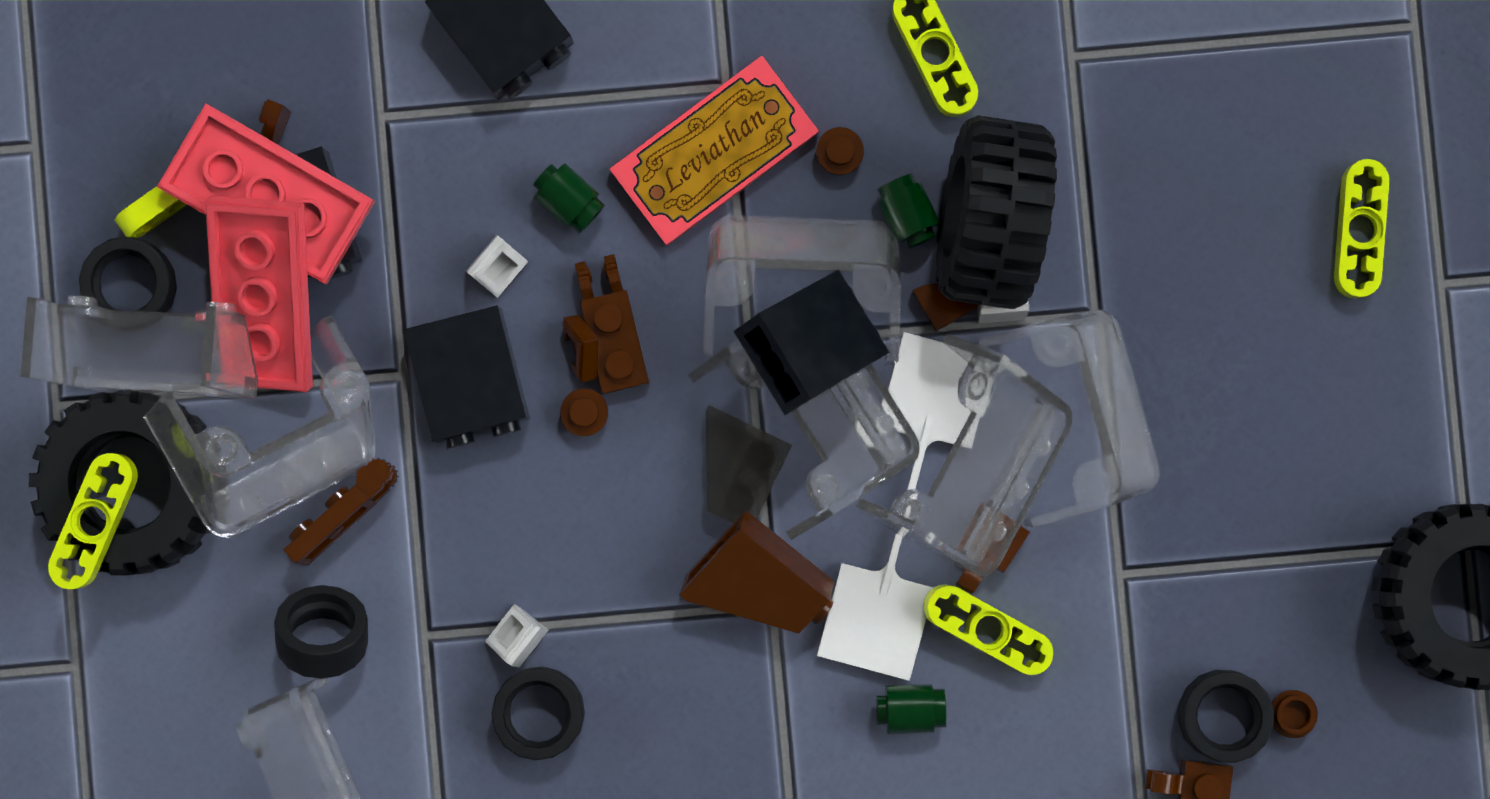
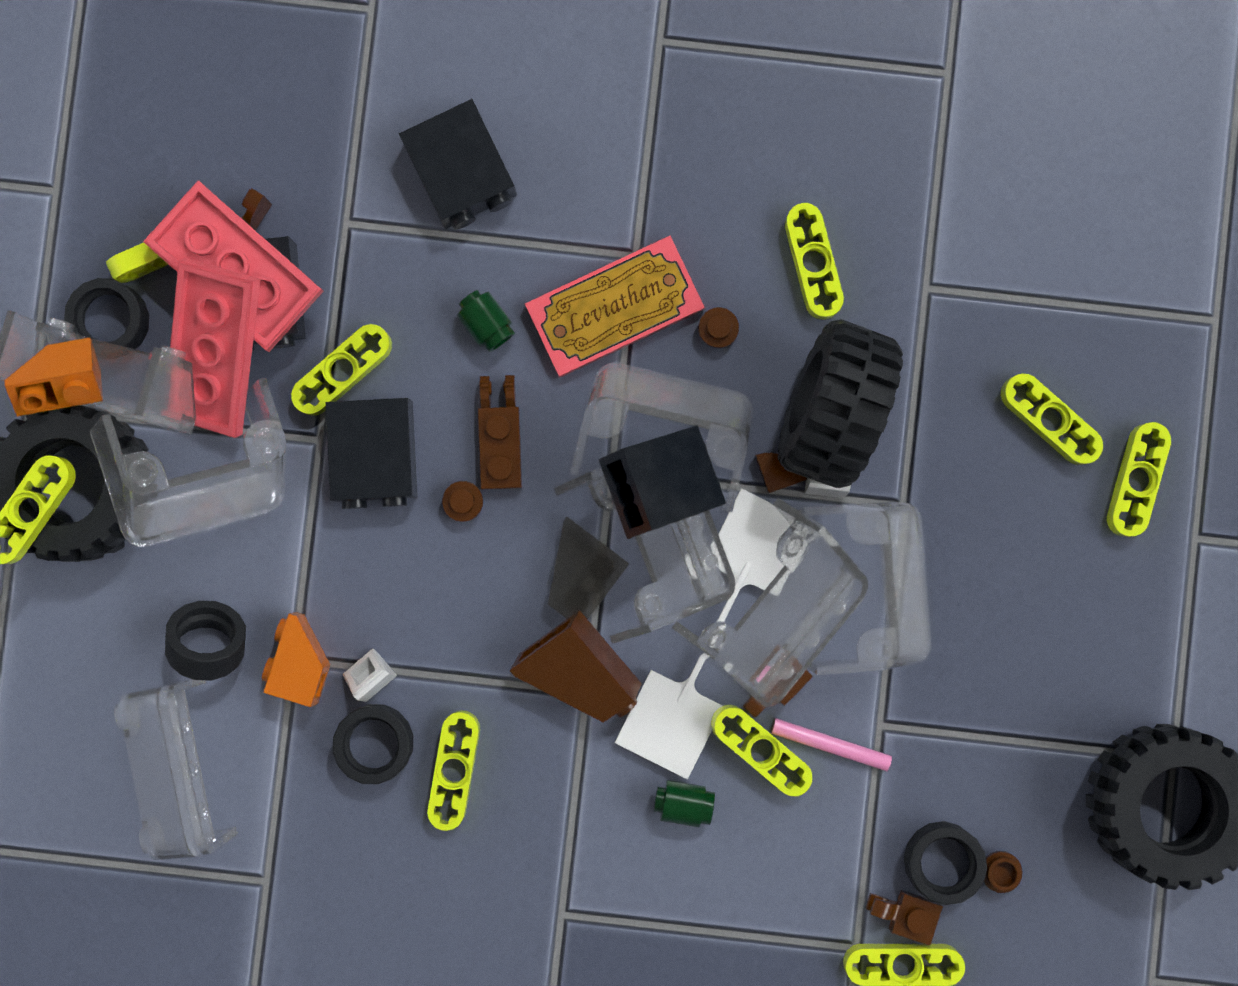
camera: 10 degrees right, 0 degrees up
reddish brown hinge [283,458,399,566] -> none
white slope [466,235,528,298] -> none
reddish brown tile [562,315,599,382] -> none
dark green brick [877,173,940,248] -> none
none -> orange slope [4,338,103,417]
none -> orange slope [262,612,330,707]
none -> neon yellow beam [291,324,392,416]
none -> neon yellow beam [427,710,480,831]
none -> bright pink bar [771,718,892,771]
none -> neon yellow beam [1001,374,1103,465]

